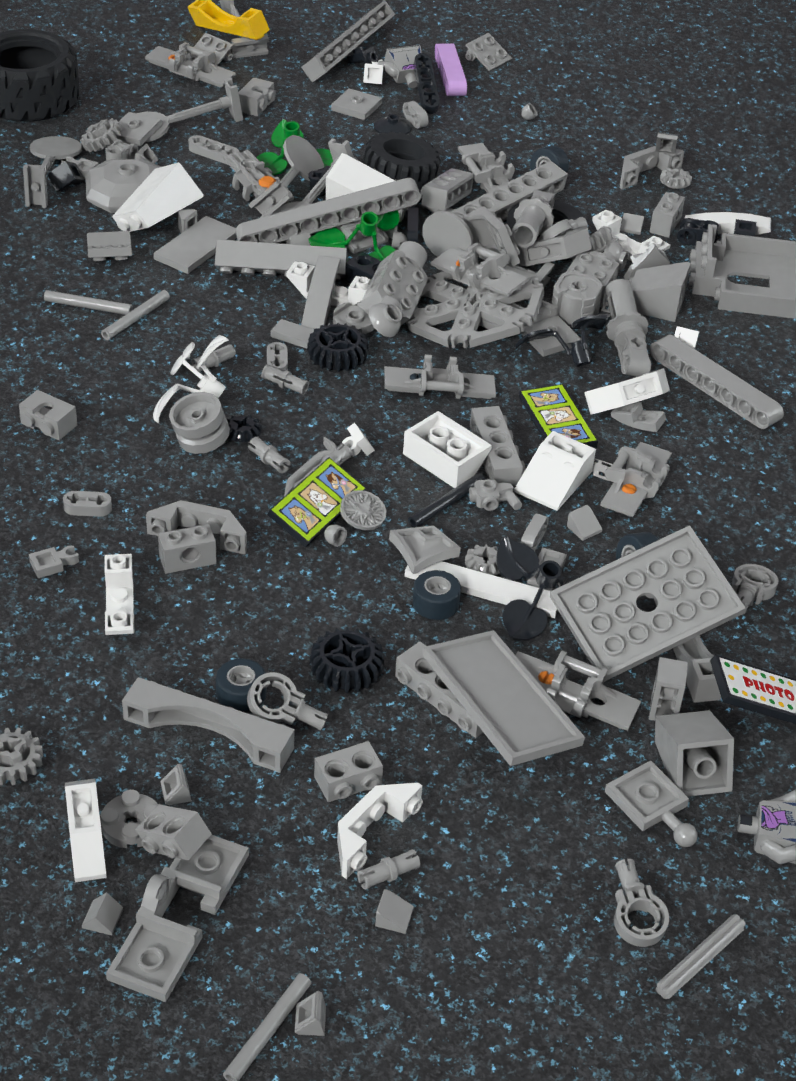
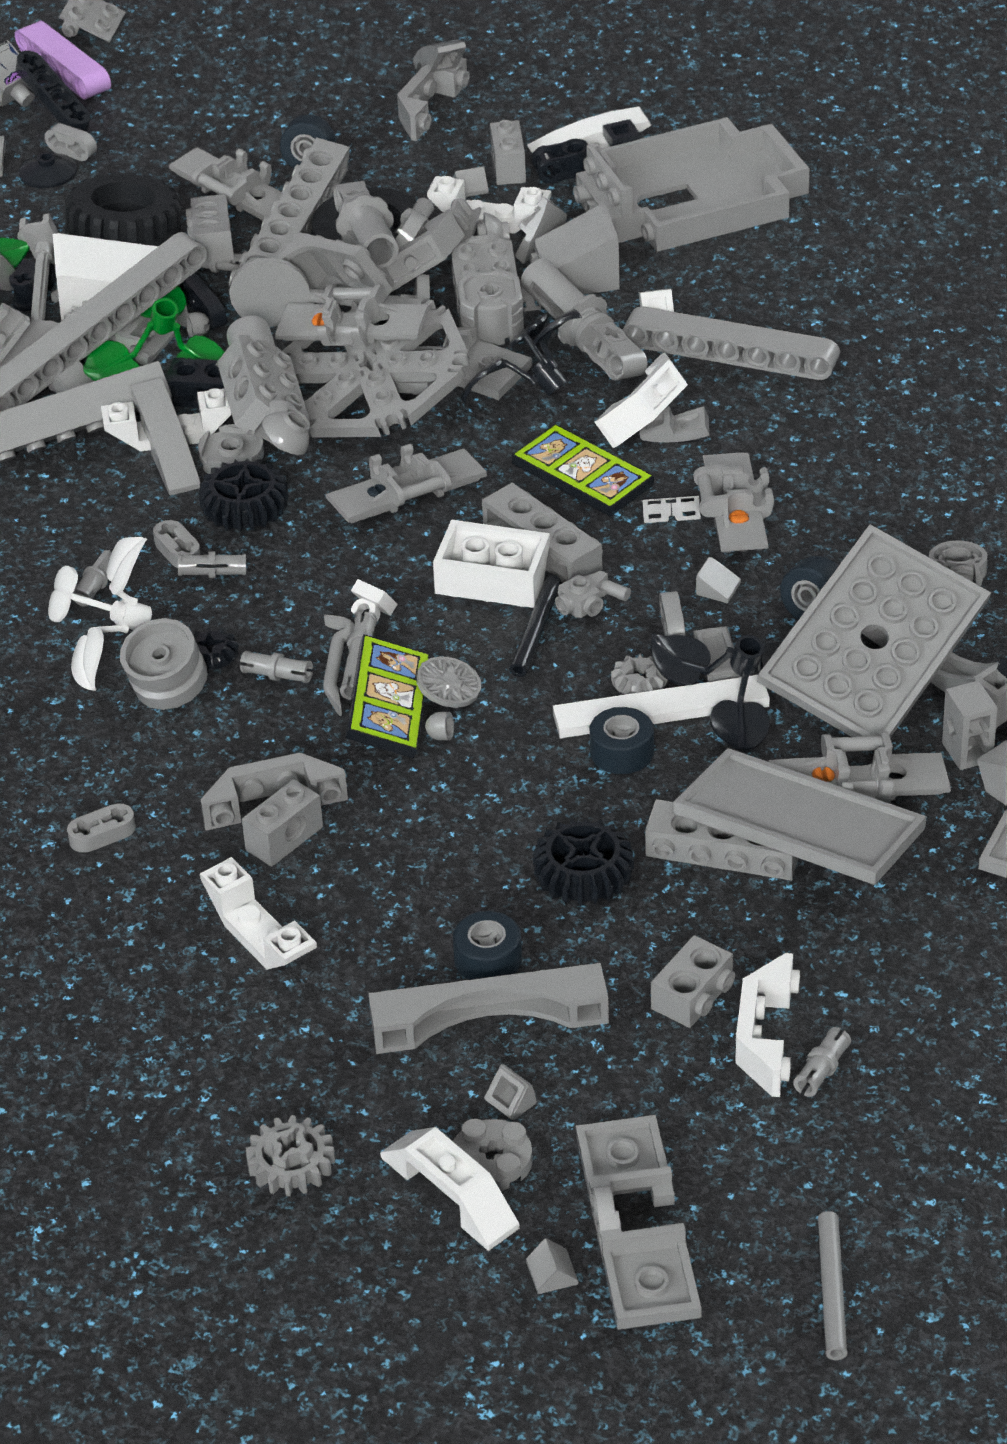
camera: 25 degrees left, 0 degrees up
light grey plate [29,546,79,578] -> none
light grey brick [135,804,211,860] -> none
light grey pin [247,672,328,730] -> none
light grey tile [271,319,314,349] -> none
light grey slope [295,991,326,1036] -> none
light grey slope [375,889,414,934] -> none
light grey plate [389,525,461,574] -> none
white slope [514,431,596,511] -> none
light grey hinge [521,103,538,120] -> none
light grey gear [660,167,692,189] -> none

